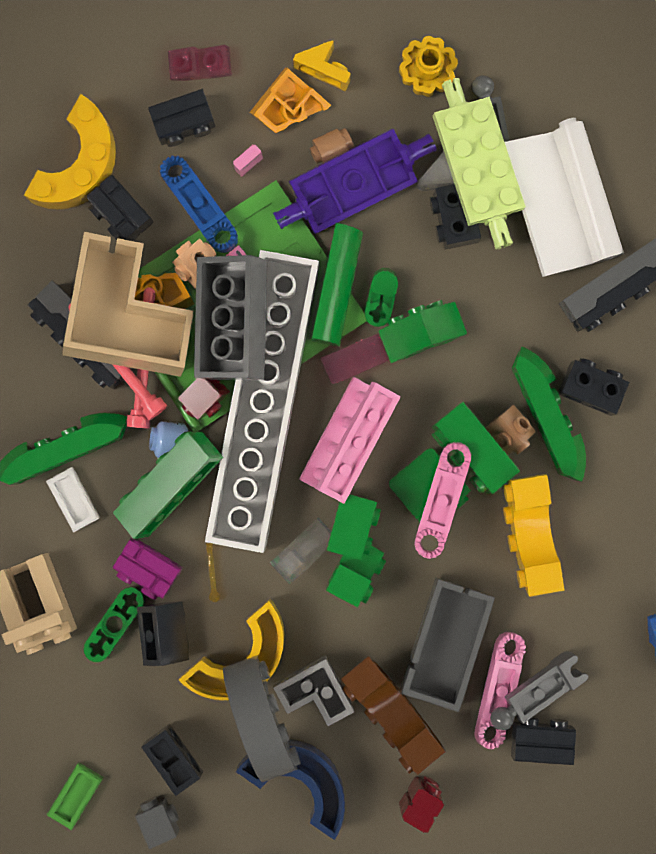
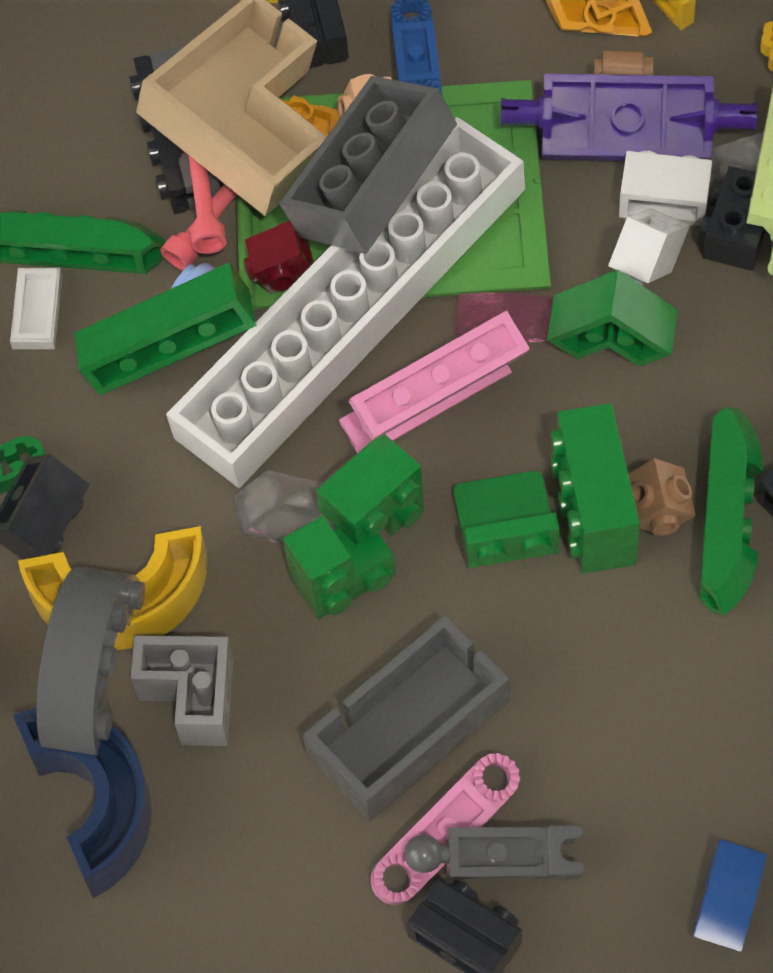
camera: 35 degrees right, 25 degrees down
magenta brick [113,538,183,600] -> none
clear yellow hinge [206,542,220,602] -> none
bright pink tile [233,145,263,177] -> none
green brick [312,223,363,347] -> none
reddish brown brick [341,656,446,775] -> none
green piece [365,268,398,327] -> none
dark red brick [399,776,444,833] -> none
bright pink plate [414,442,471,559] -> none
yellow brick [503,474,564,597] -> none
none -> white brick [608,208,690,285]
none -> white piece [619,151,712,226]

